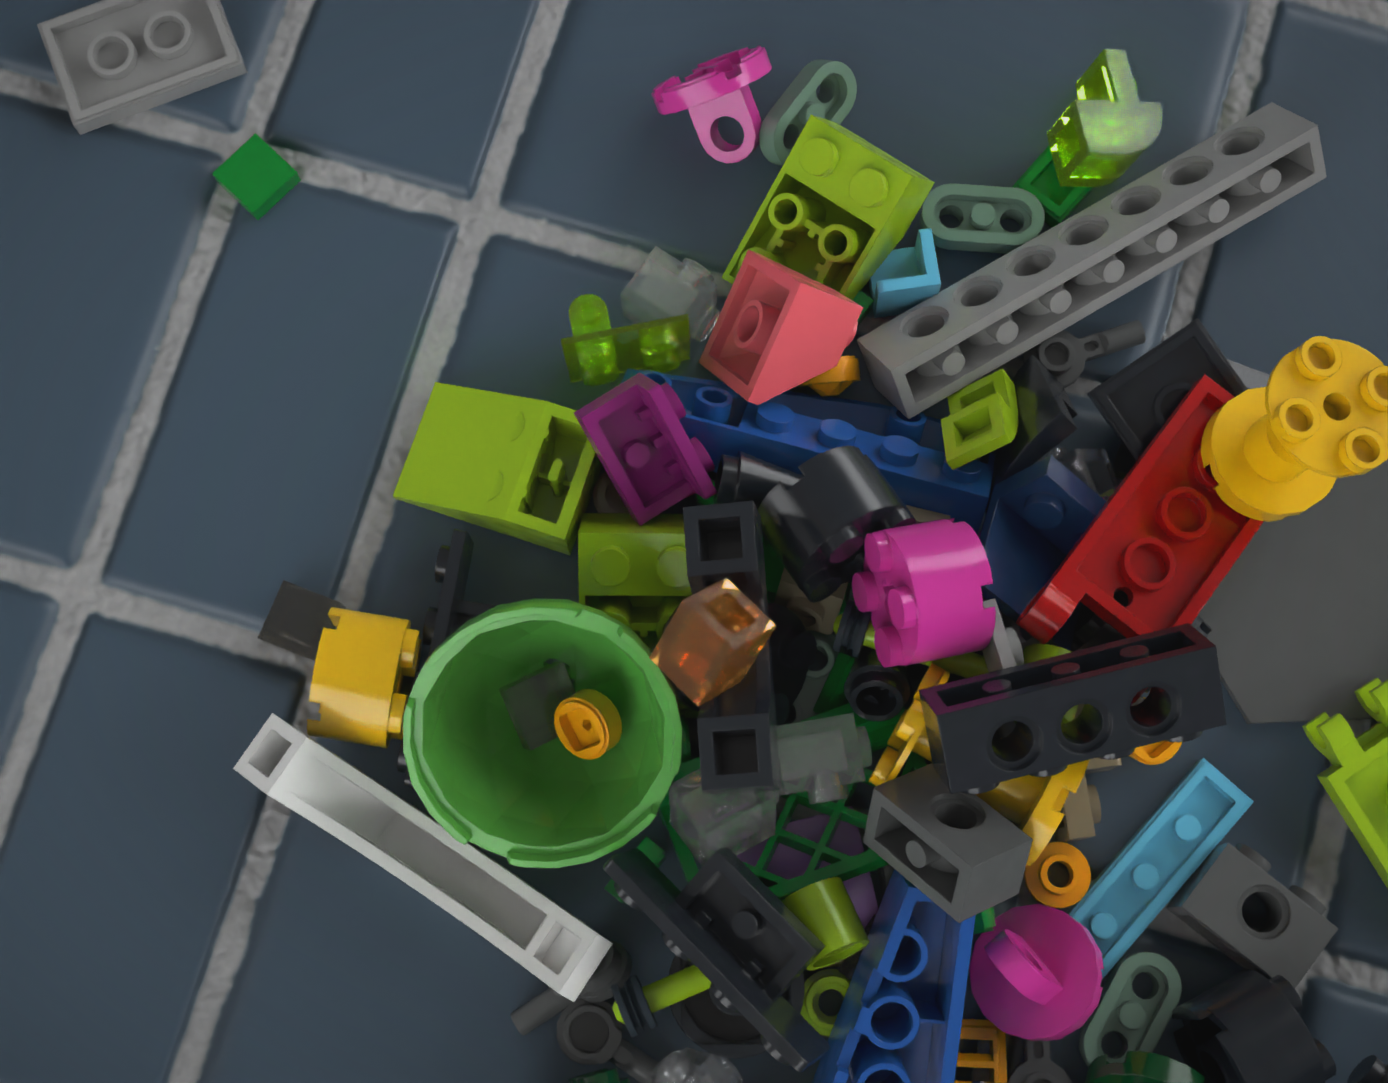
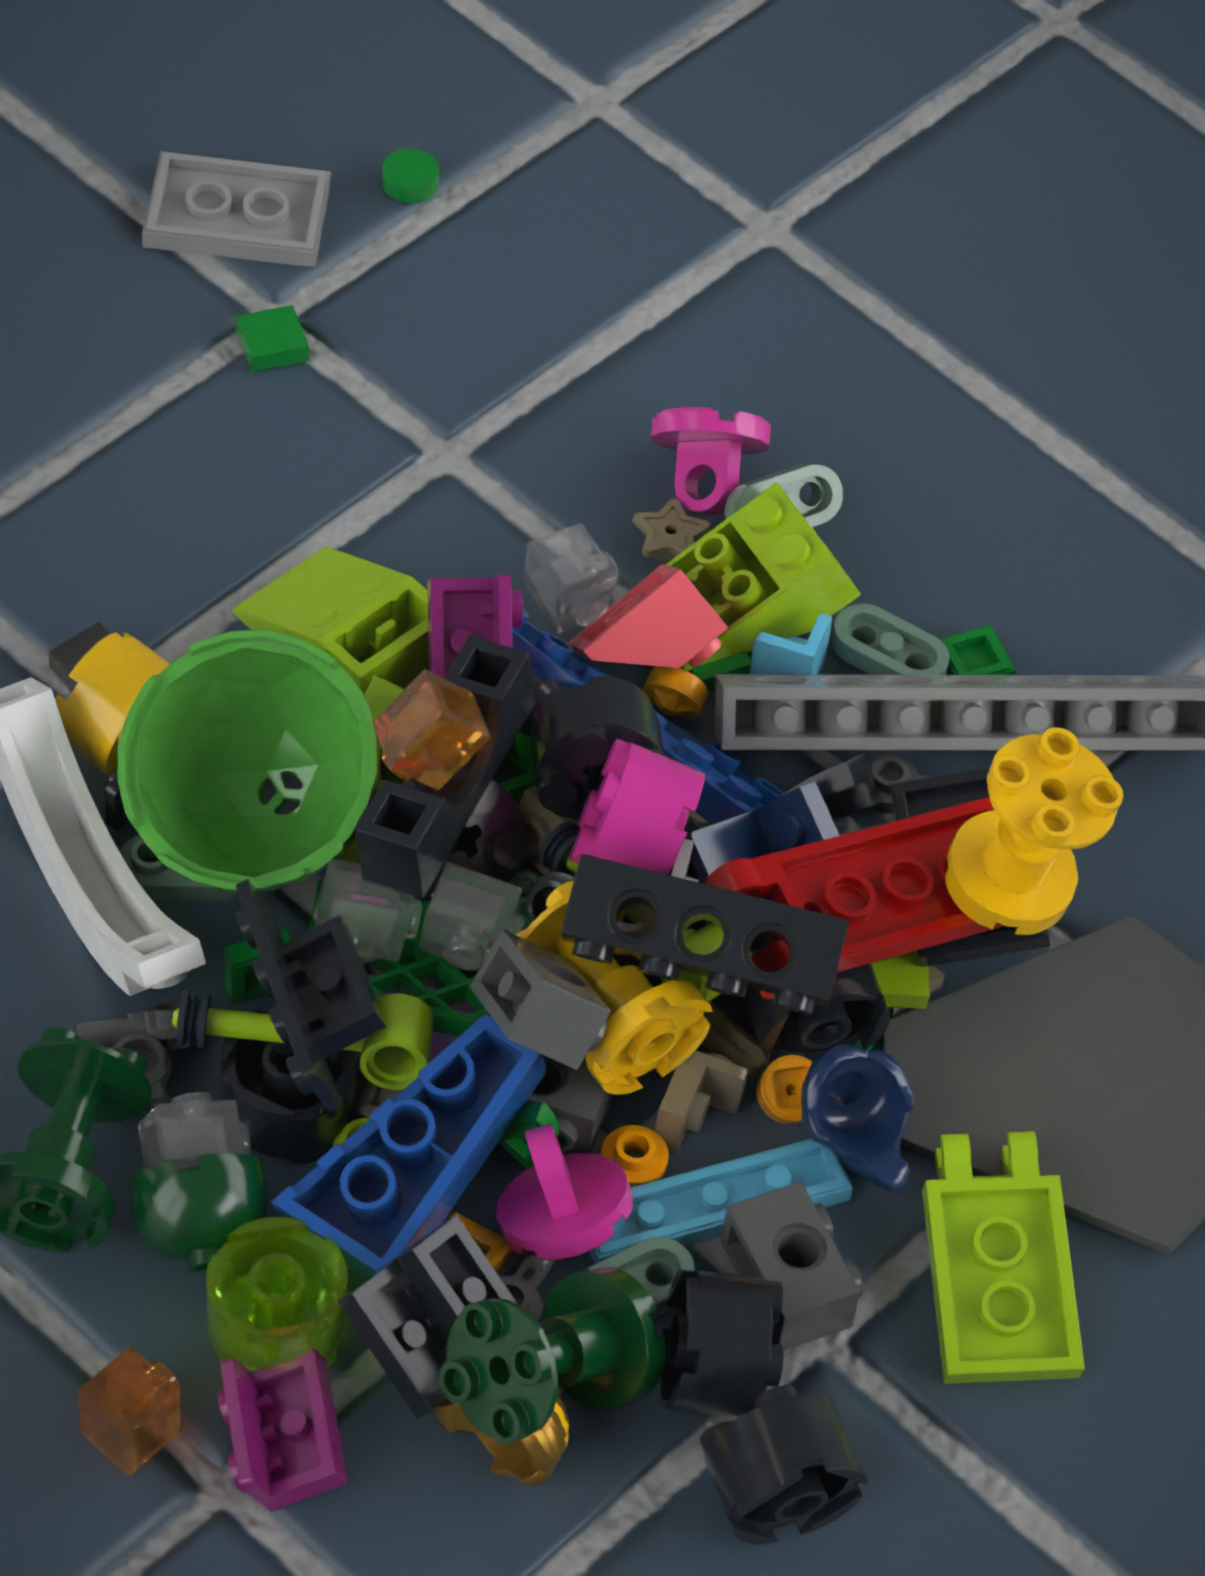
camera: 20 degrees right, 25 degrees down
clear smoke tile [499,661,576,750] -> none
light orange tile [554,689,622,760] -> none
clear neon green hinge [560,294,691,386] -> none
lime slope [941,368,1018,470] -> none
clear neon green brick [1047,49,1163,187] -> none
none -> dark tan plate [632,498,711,562]
none -> dark blue hair [801,1043,915,1194]

